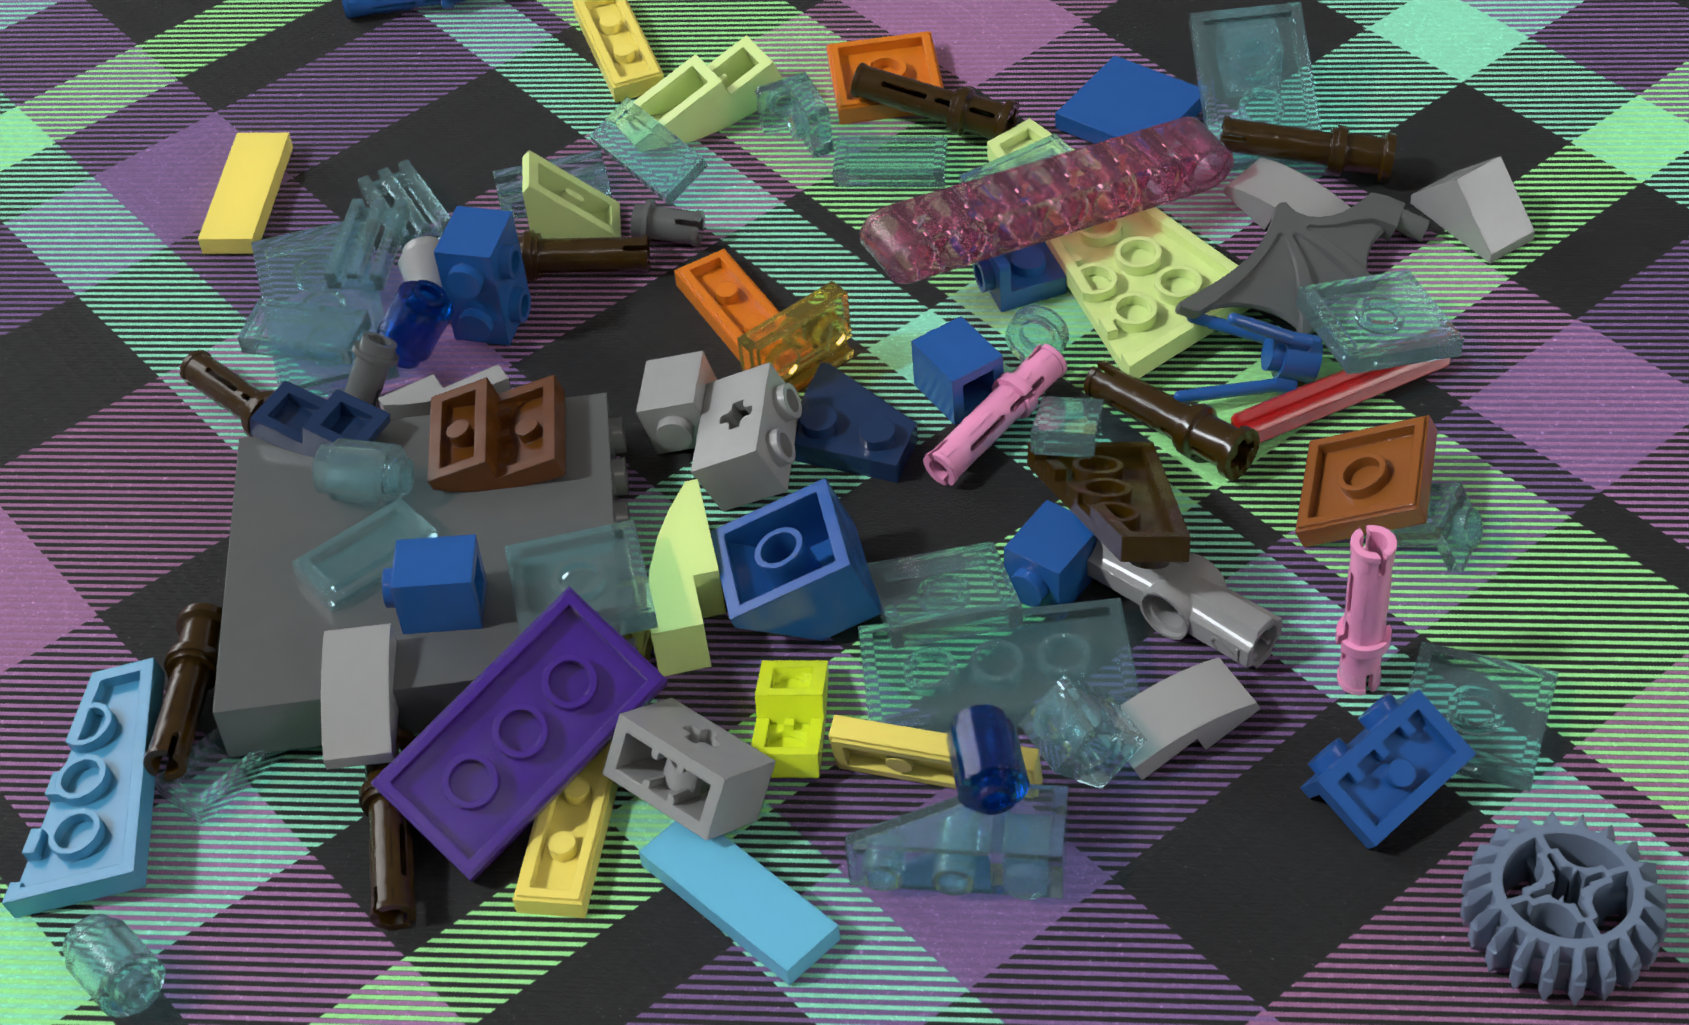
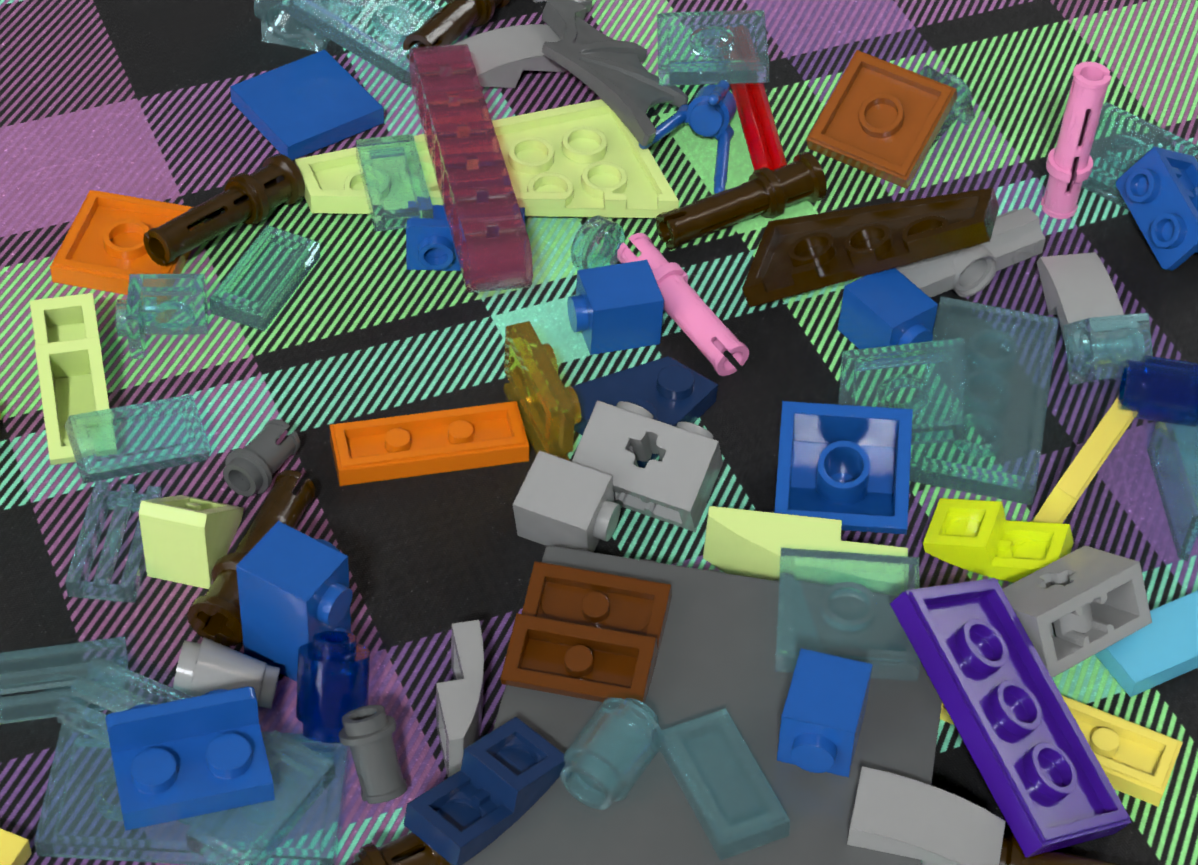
camera: 80 degrees left, 0 degrees up
clear light blue tile [1030,396,1104,458] -> none
none -> blue bracket [105,686,275,831]

